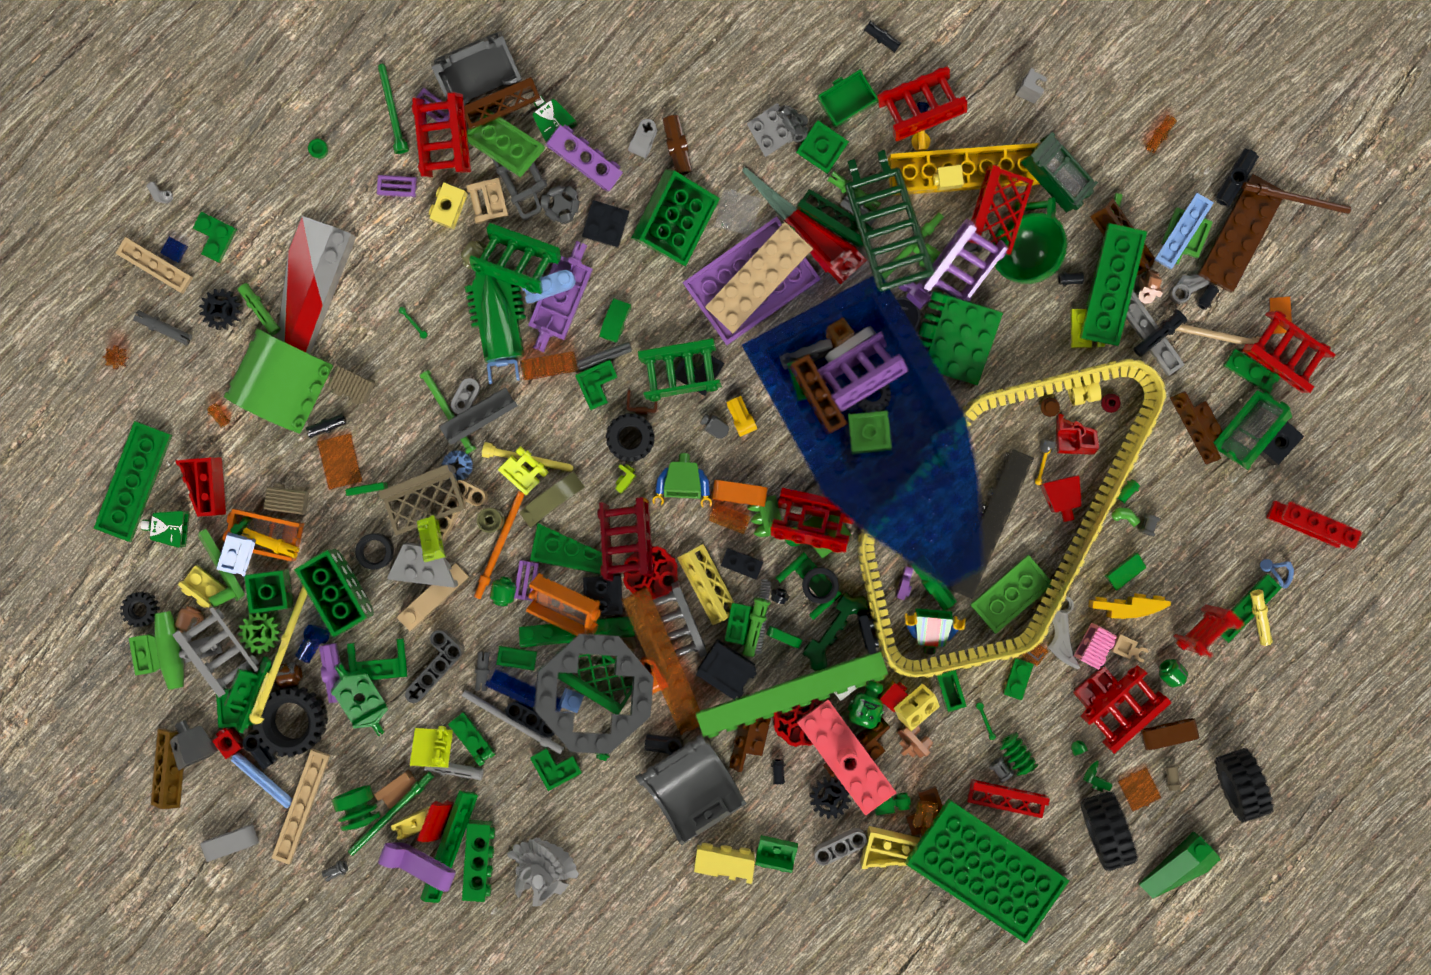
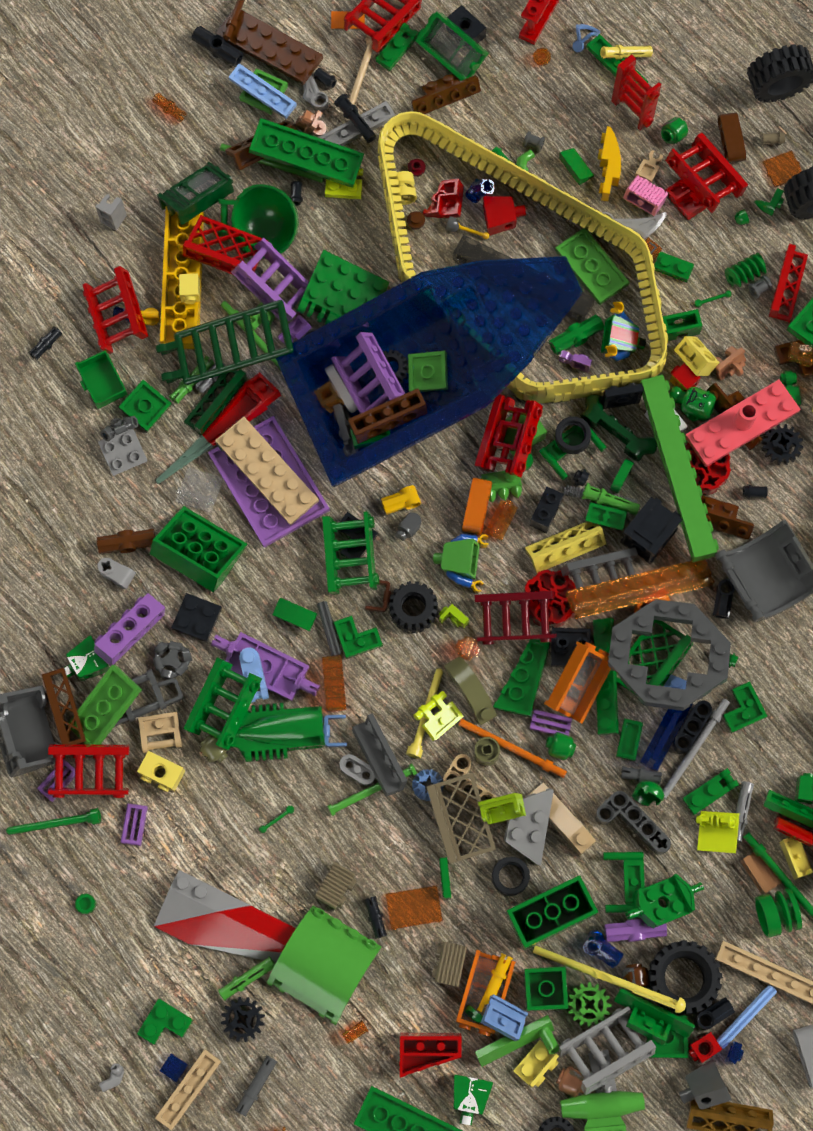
camera: 85 degrees left, 15 degrees down
none -> clear orange gear [455,636,480,660]
none -> clear blue piece [465,179,495,203]
none -> clear orange plate [533,48,551,66]
none -> green hair [631,780,665,806]
none -> clear blue plate [725,1041,744,1065]

